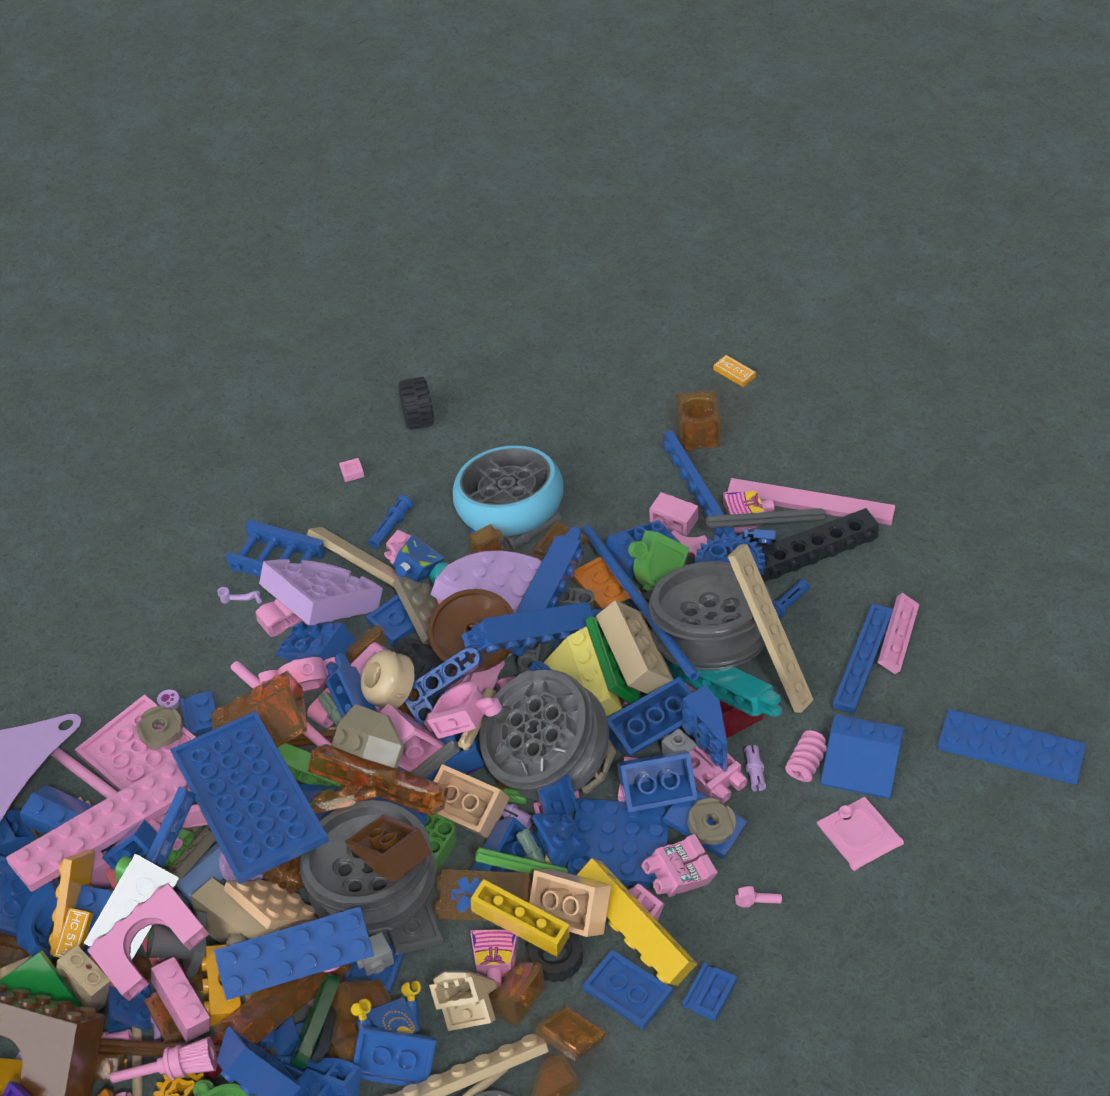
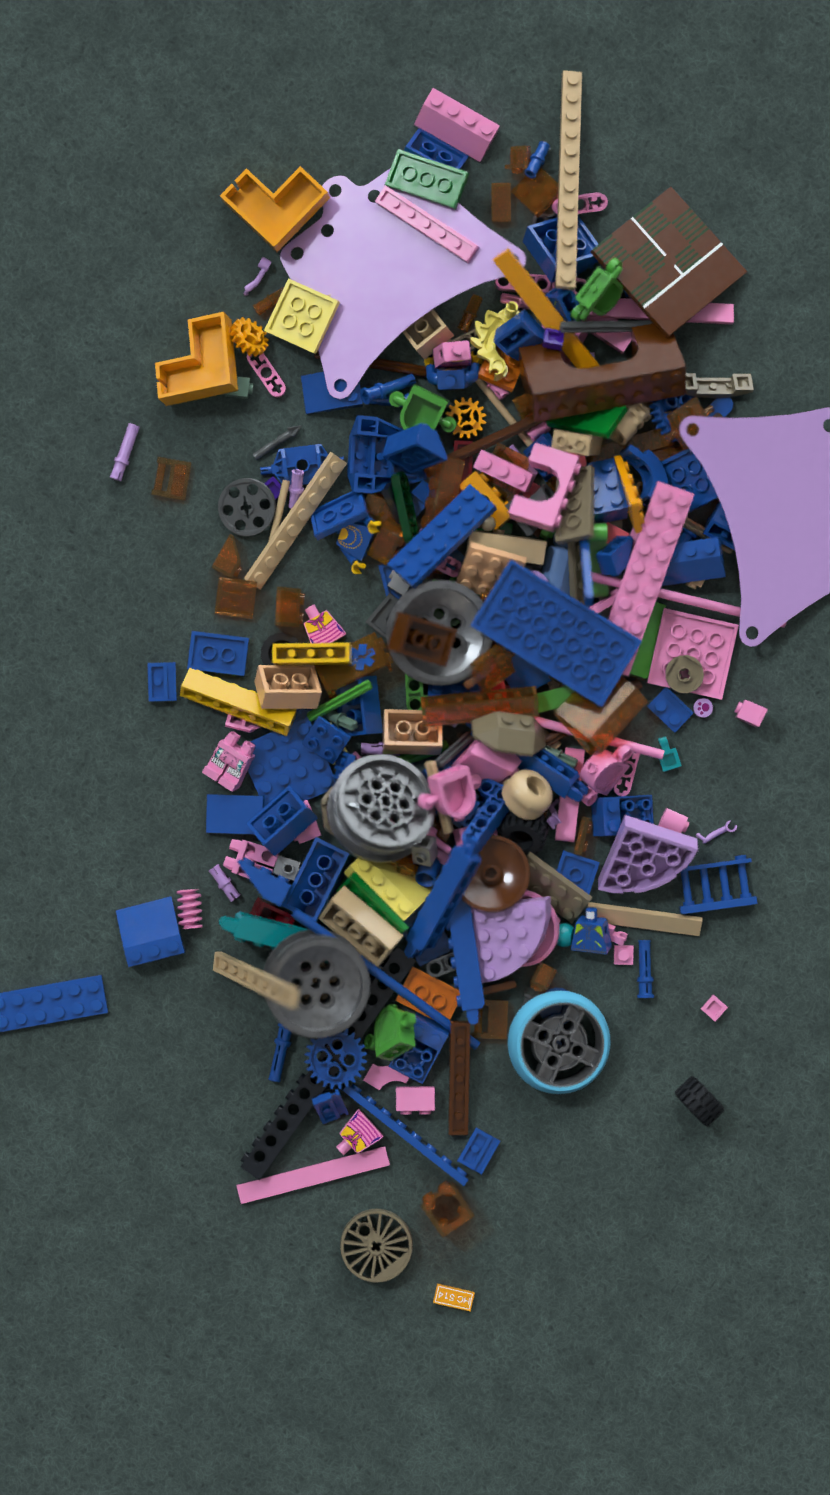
camera: 140 degrees right, 40 degrees up
light orange tile [54,908,94,958] -> none
bright pink piece [110,1037,217,1083] -> none
tan piece [429,970,497,1031] -> none
dark tan plate [687,798,736,845] -> none
dark grey axle [706,508,825,528] -> none
bright pink bar [735,886,782,908] -> none
bright pink container [817,797,904,871] -> none
blue plate [833,603,893,714] -> none
bright pink plate [878,593,919,674] -> none
none -> dark tan piece [340,1209,413,1282]
none -> reddish brown plate [448,1021,470,1135]
none -> blue plate [457,1127,500,1175]
none -> teal plate [658,736,682,772]
none -> bright pink slope [734,700,768,727]

